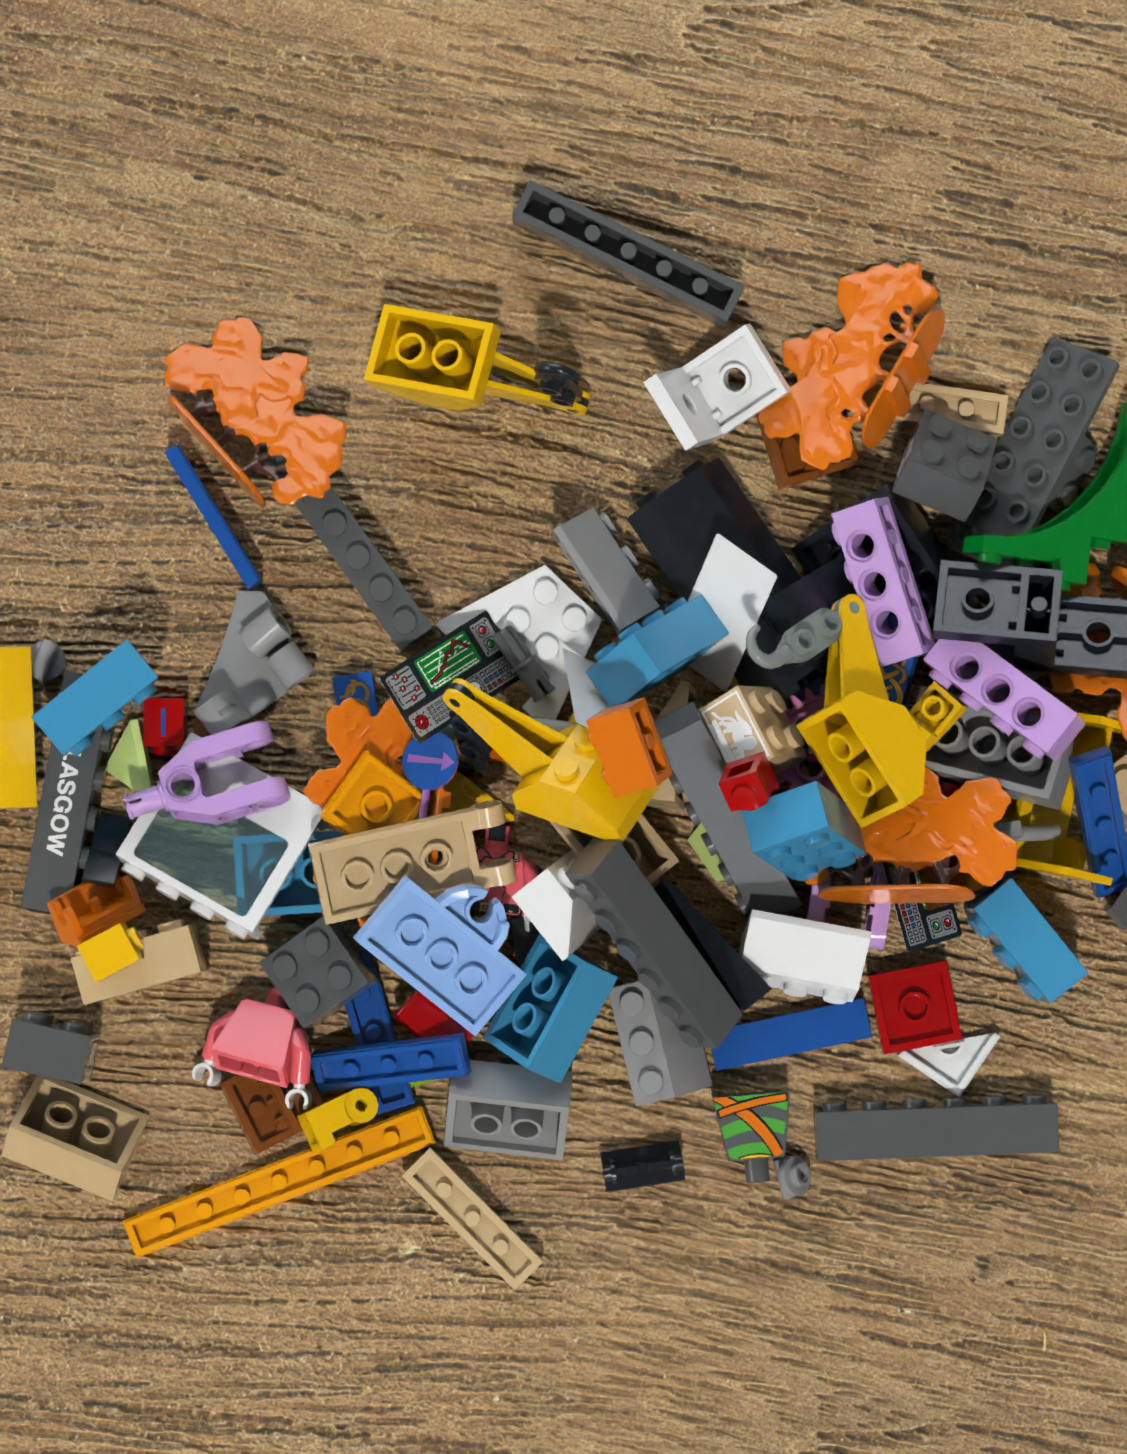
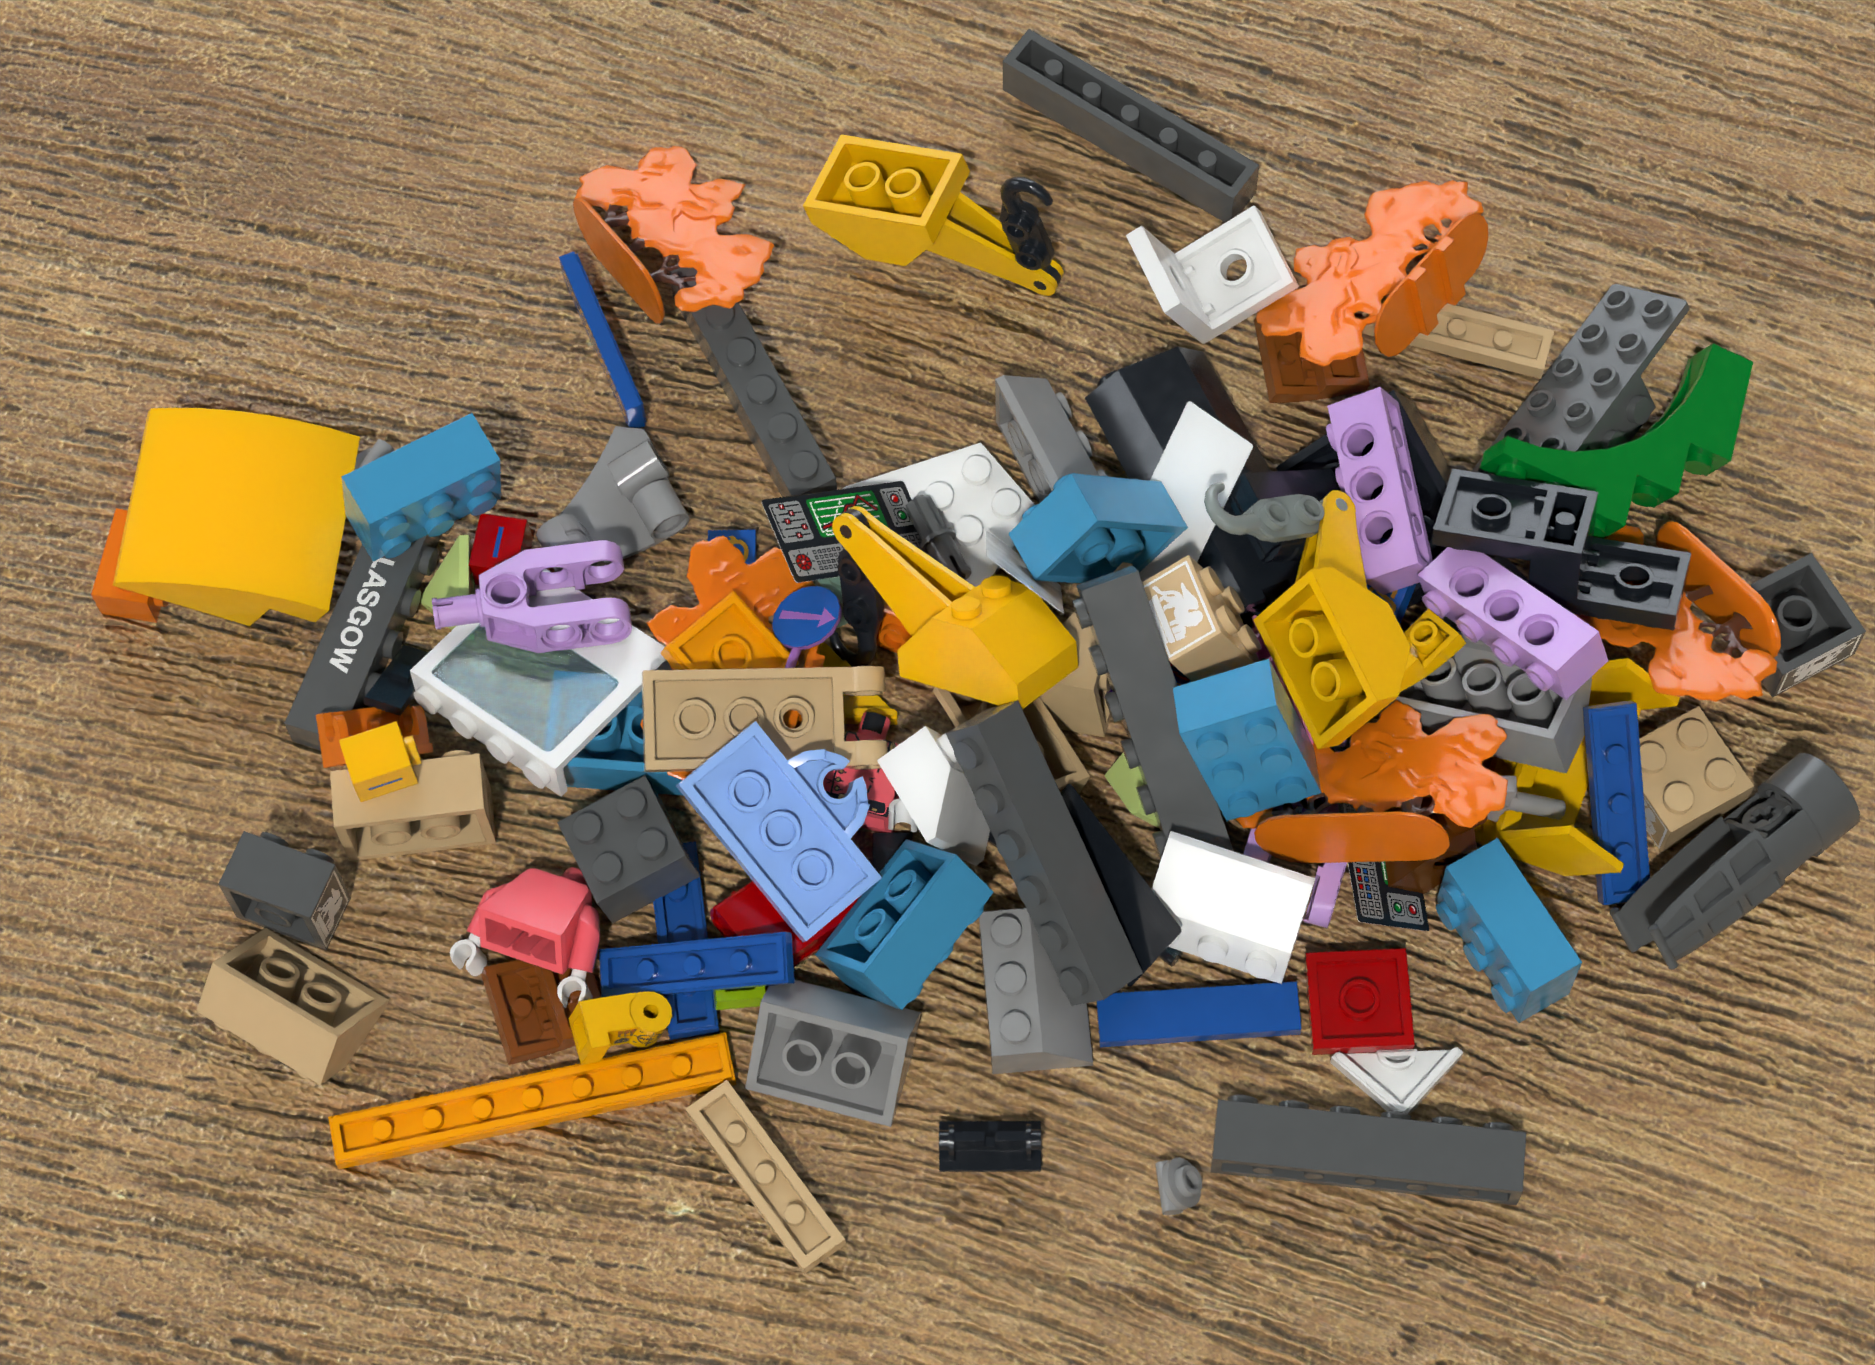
camera: 10 degrees right, 20 degrees down
orange brick [586,697,673,798] -> none
torso [712,1089,790,1183] -> none
red brick [718,751,780,812] -> none
dark grey brick [892,409,998,523] -> none

